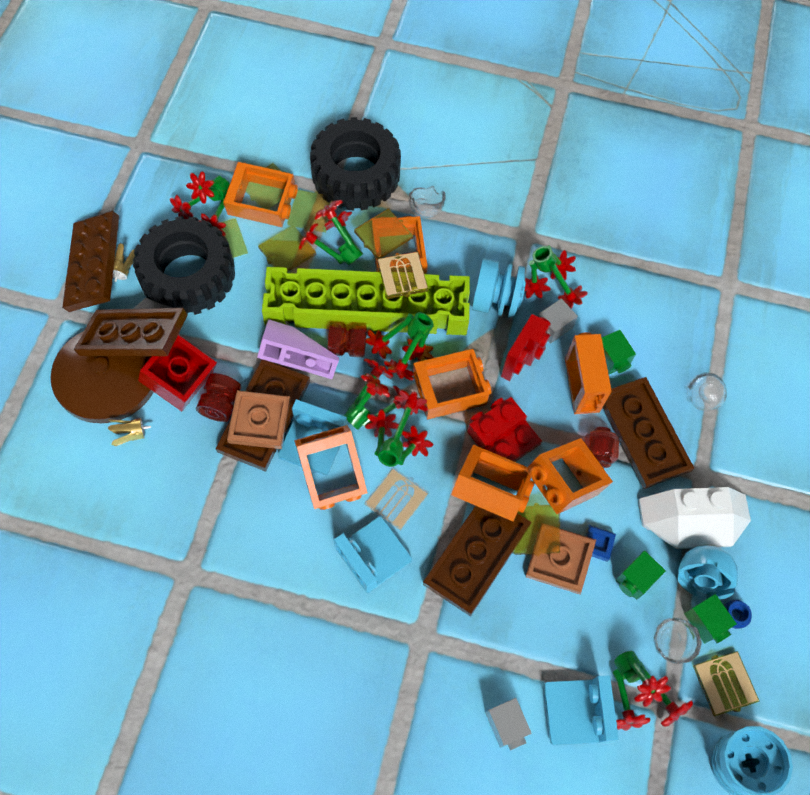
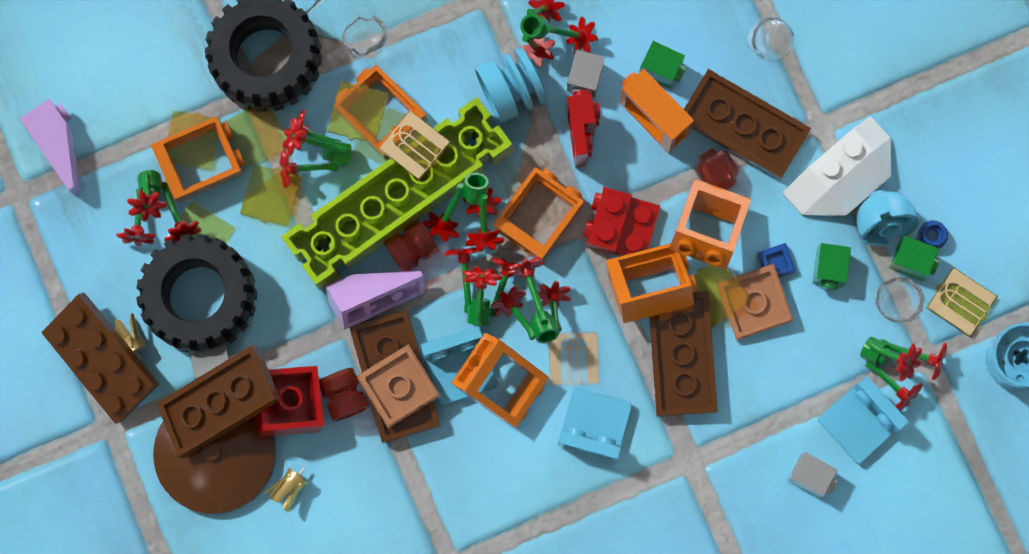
camera: 30 degrees left, 15 degrees up
none -> lavender slope [20,99,80,196]

